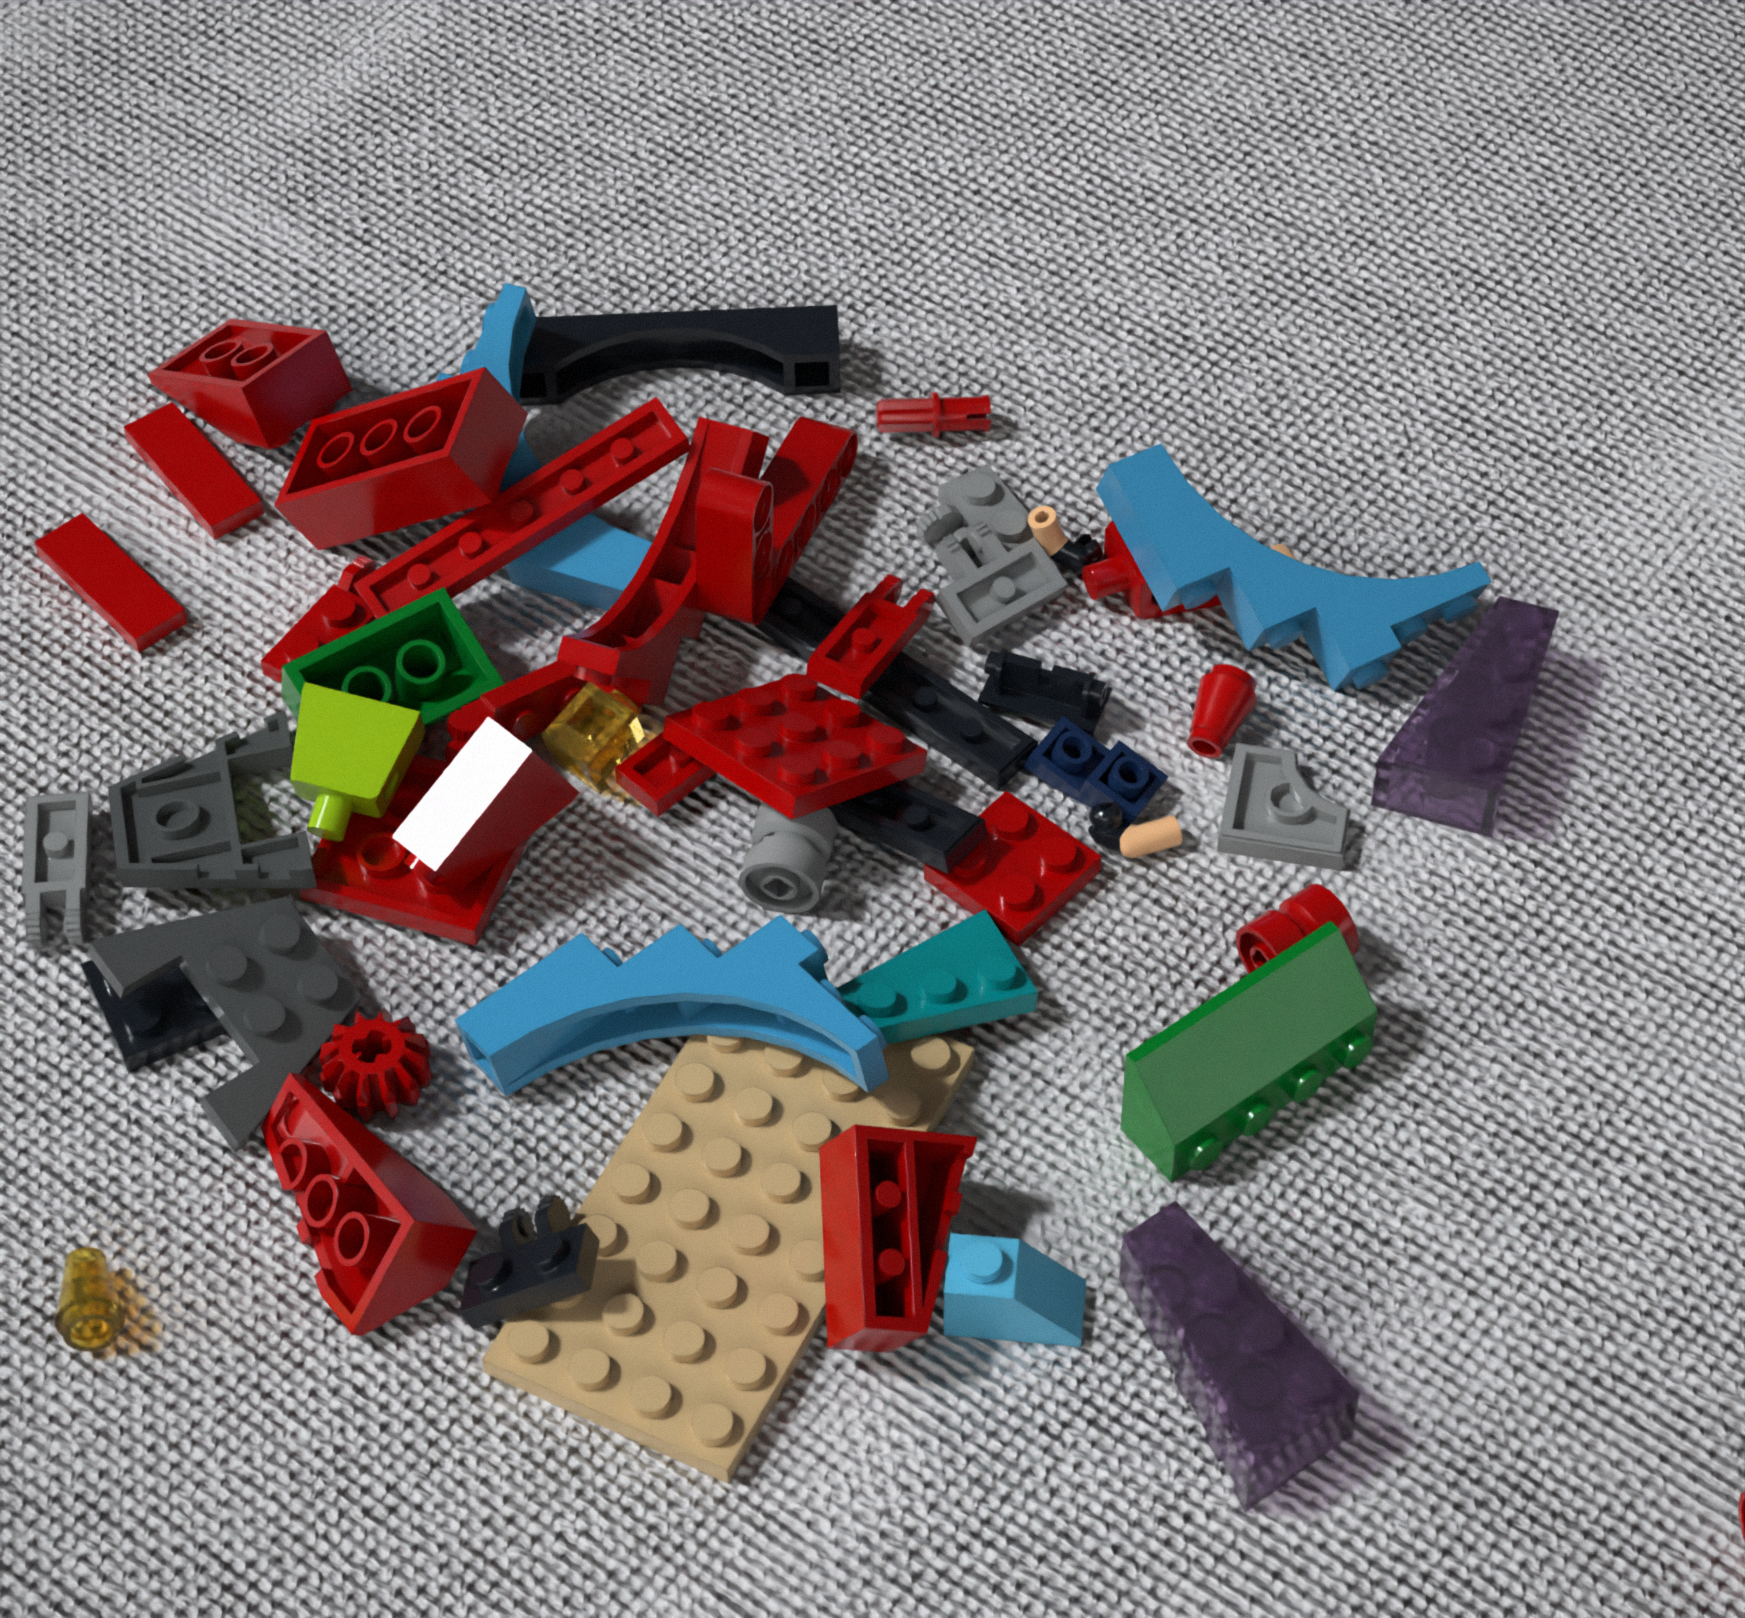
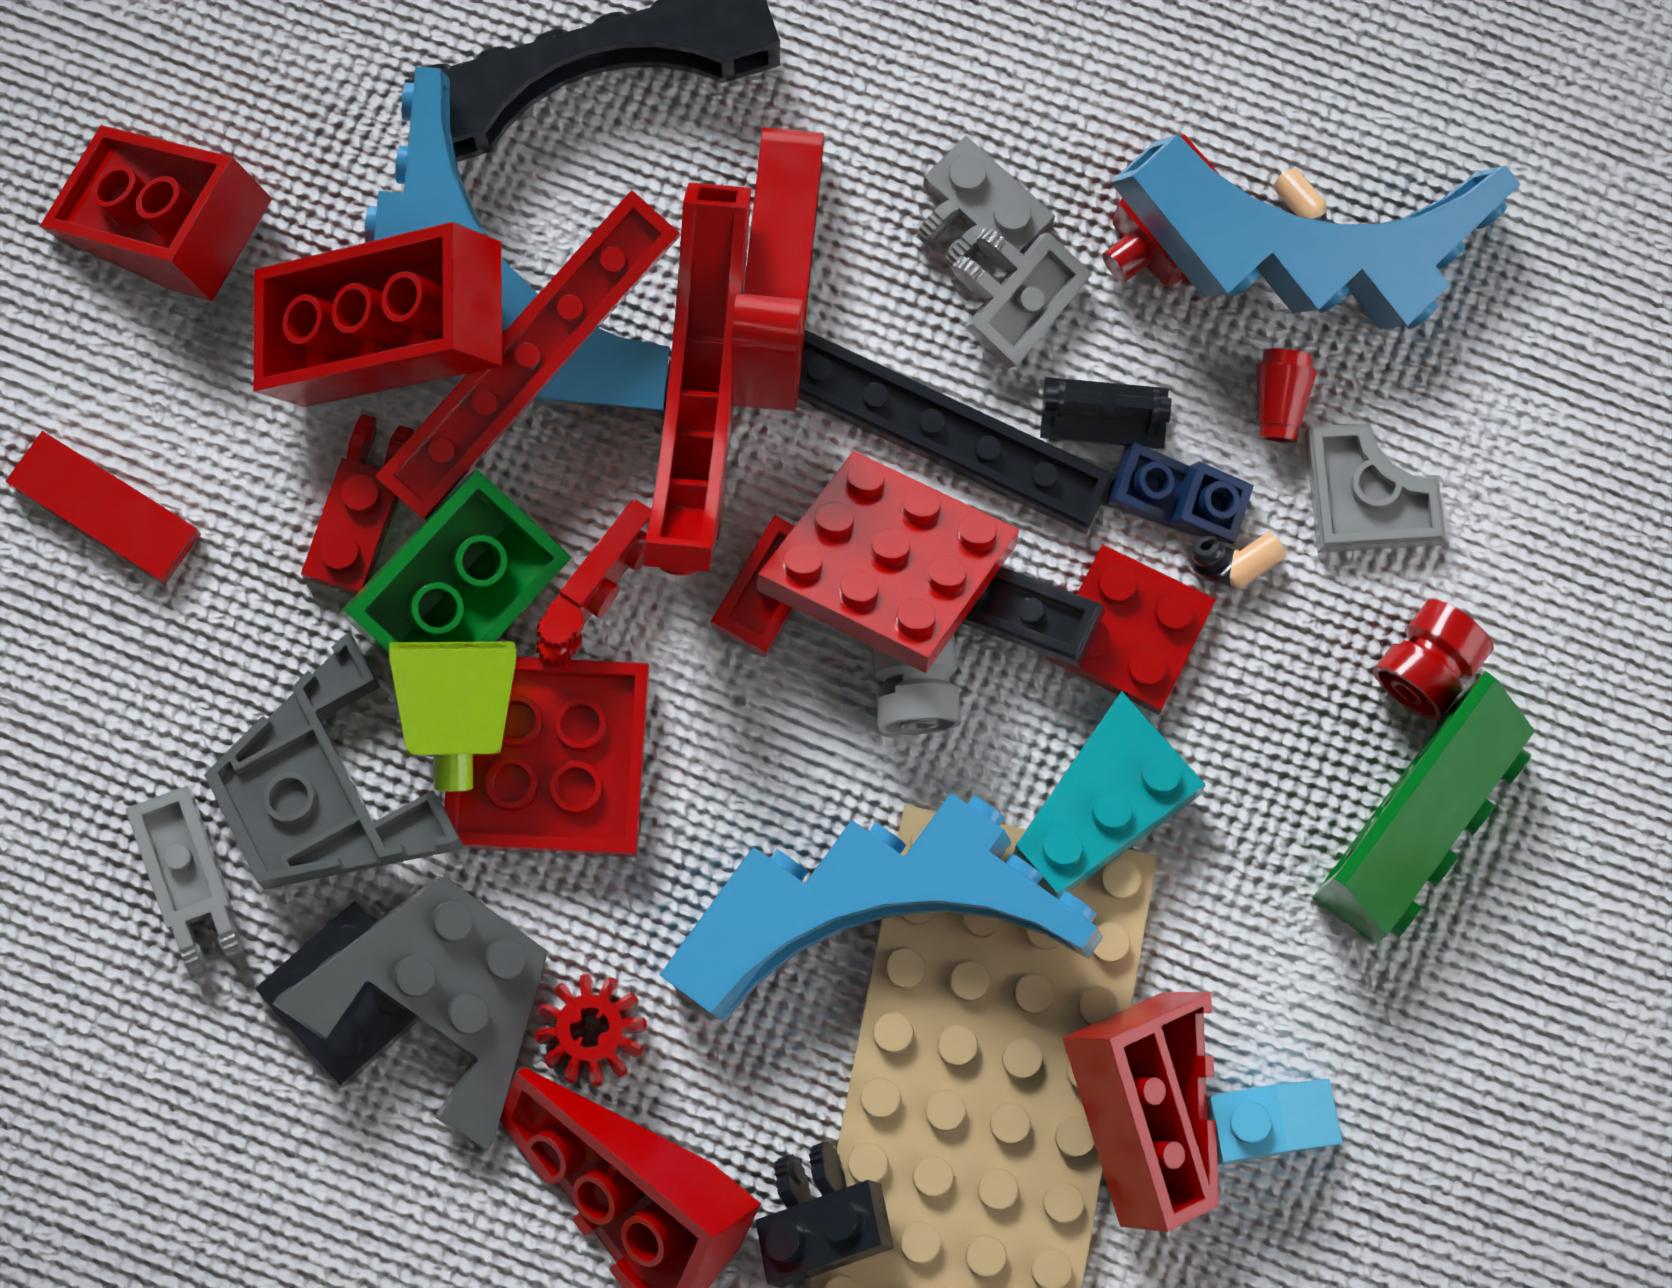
camera: 20 degrees left, 25 degrees up
red tile [123,402,264,540] -> none
slope [392,717,580,891] -> none
clear yellow brick [541,682,645,795] -> none
red hinge [806,574,936,700] -> none
red axle [875,392,991,437] -> none
arm [1028,506,1103,574] -> none
clear purple wedge [1119,1201,1360,1513] -> none
clear purple wedge [1371,596,1559,838] -> none

